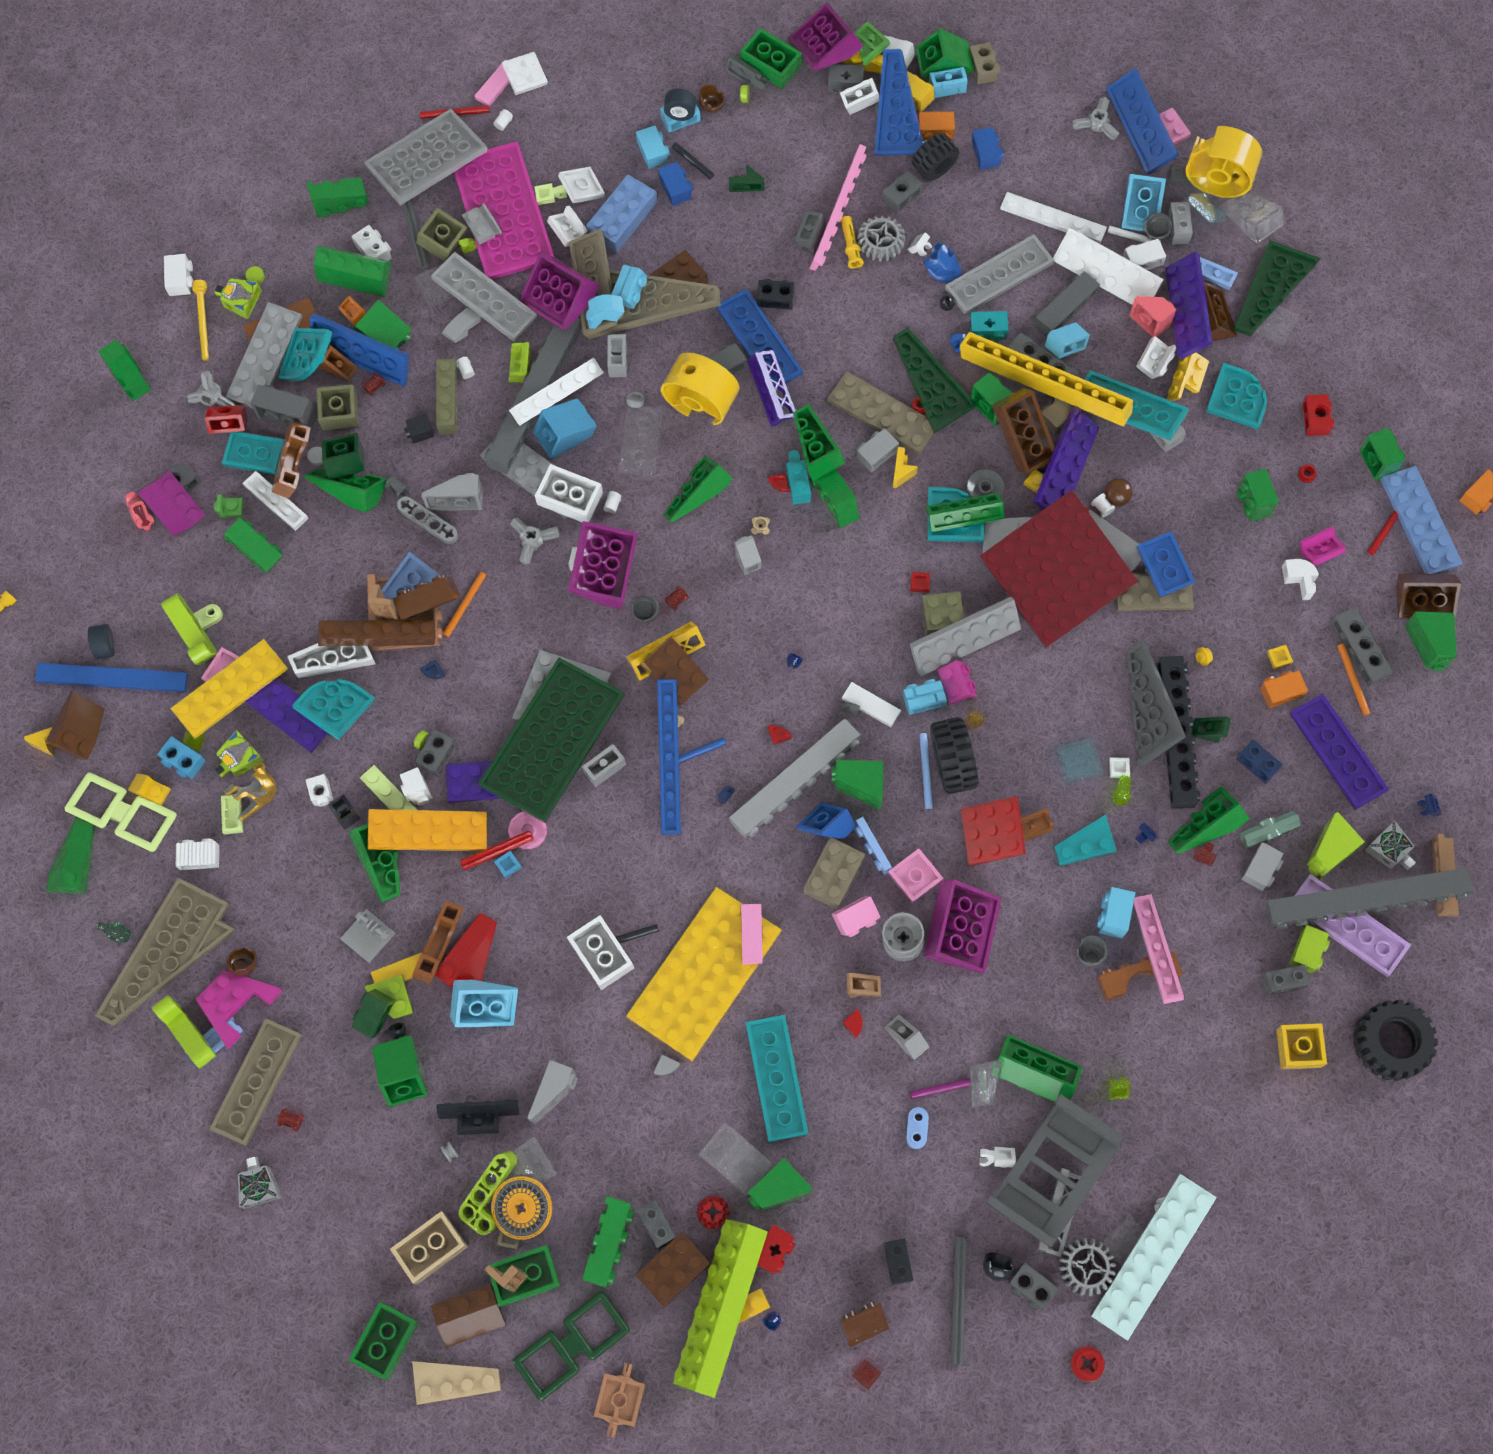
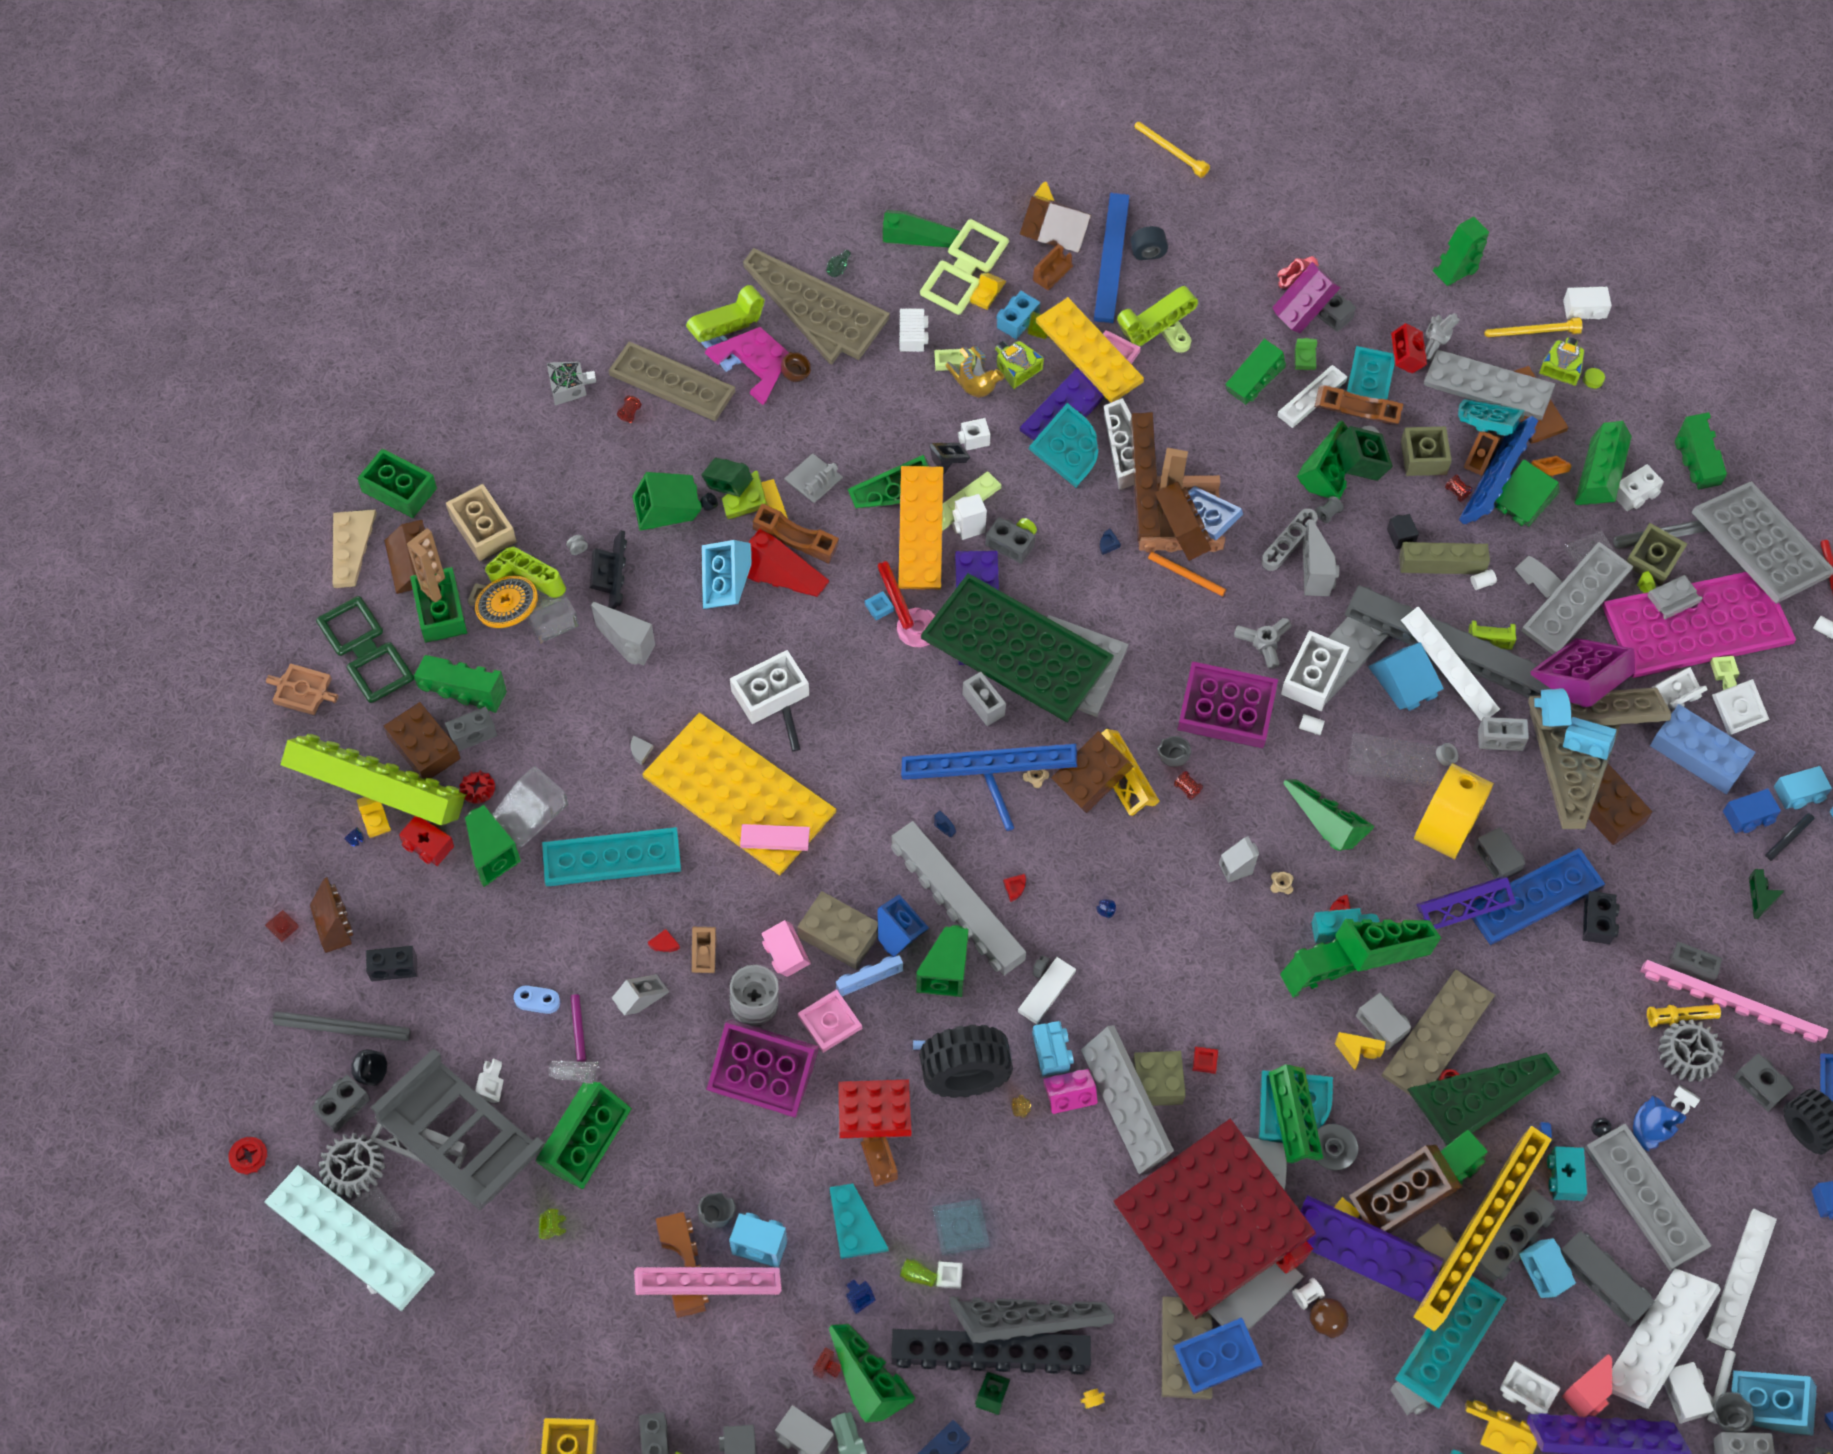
camera: 90 degrees right, 10 degrees down
dark grey brick [250,384,317,431] -> none
none -> dark orange hinge [1033,244,1073,291]

